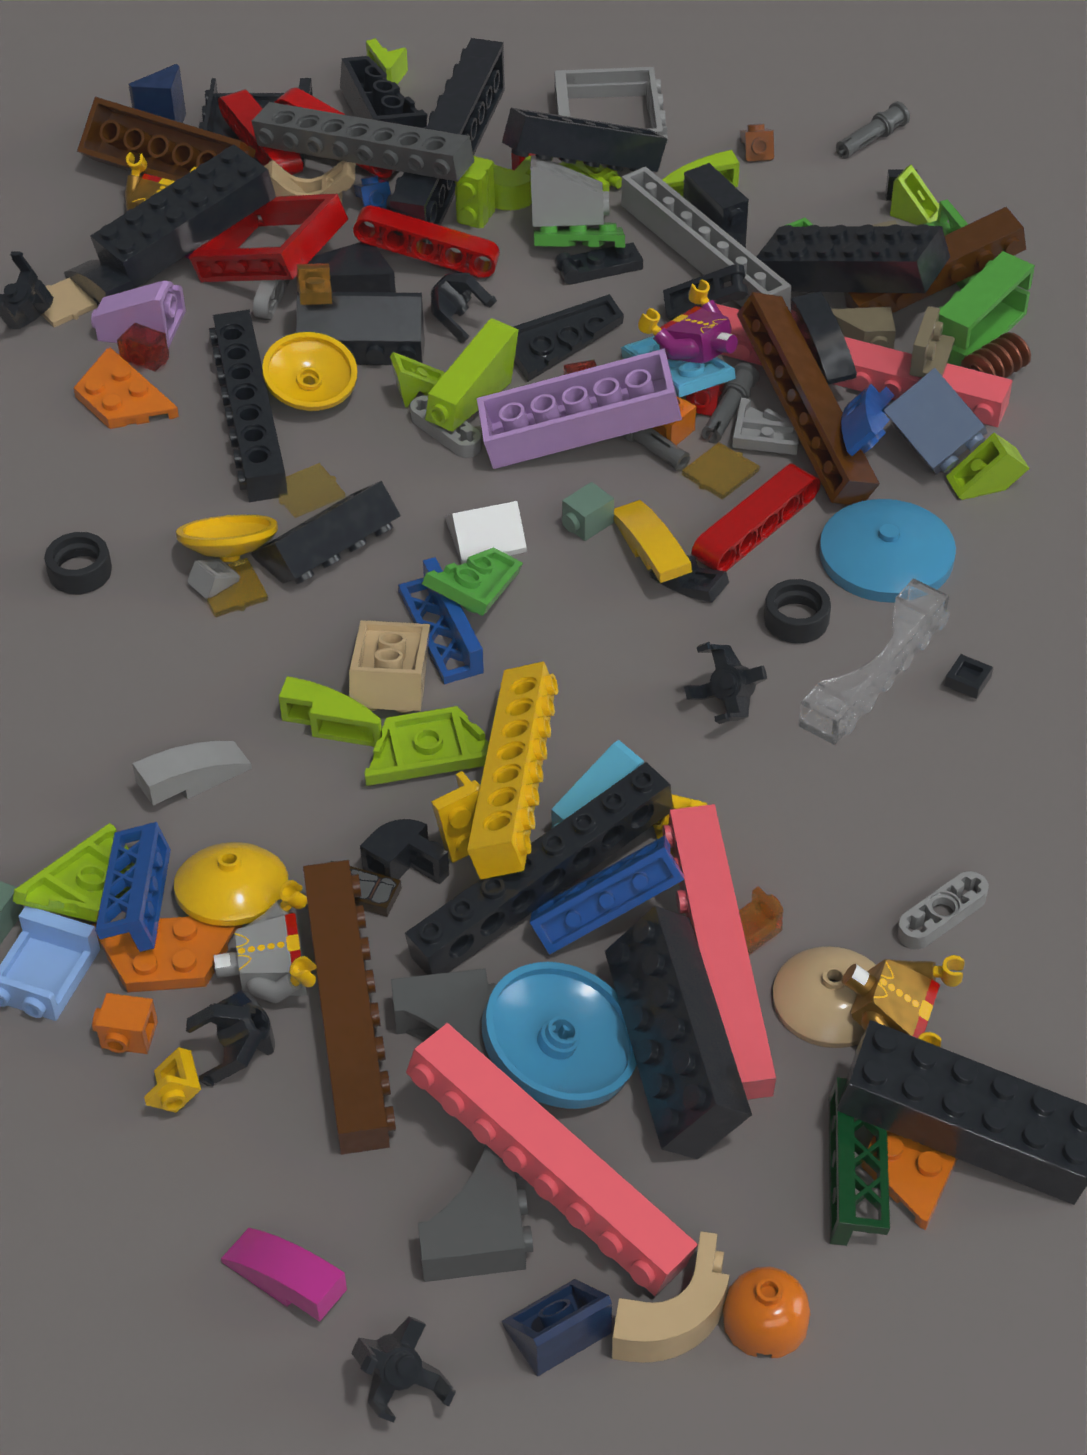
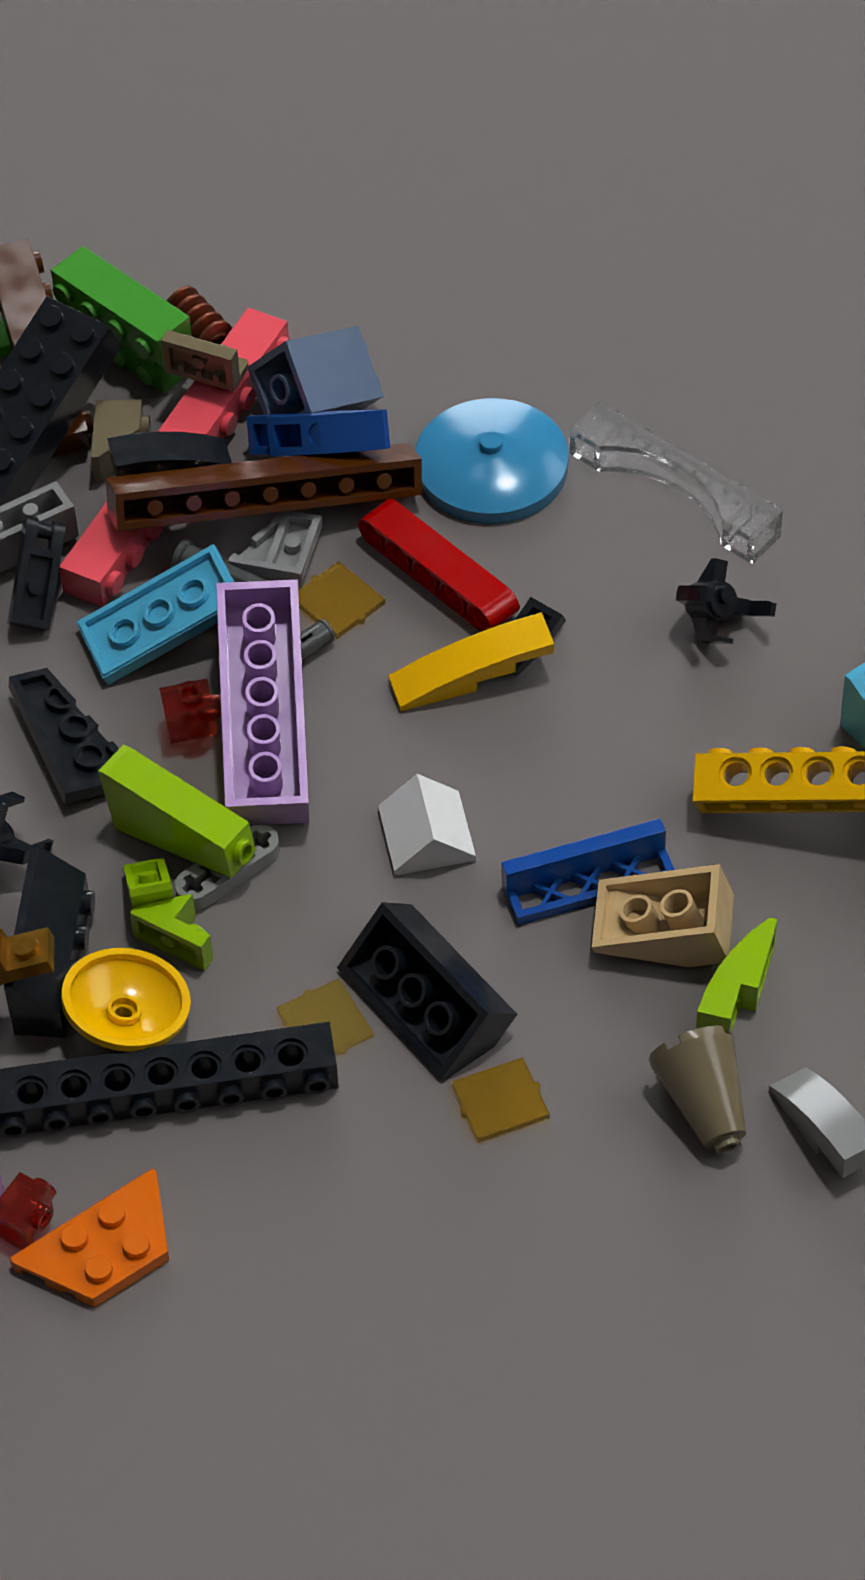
camera: 85 degrees left, 5 degrees up
black tyre [44,532,112,594] -> none
yellow dish [176,515,278,562] -> none
light grey slope [188,559,240,598] -> none
lime wing [364,706,489,786] -> none
bright green wing [422,547,523,616] -> none
sand green brick [562,482,614,541] -> none
magenta torso [638,279,738,364] -> none
black tyre [764,579,831,643] -> none
black plate [944,654,993,699] -> none
lime slope [946,432,1030,500] -> none
none -> lime slope [130,894,213,971]
none -> dark tan cone [649,1025,746,1154]

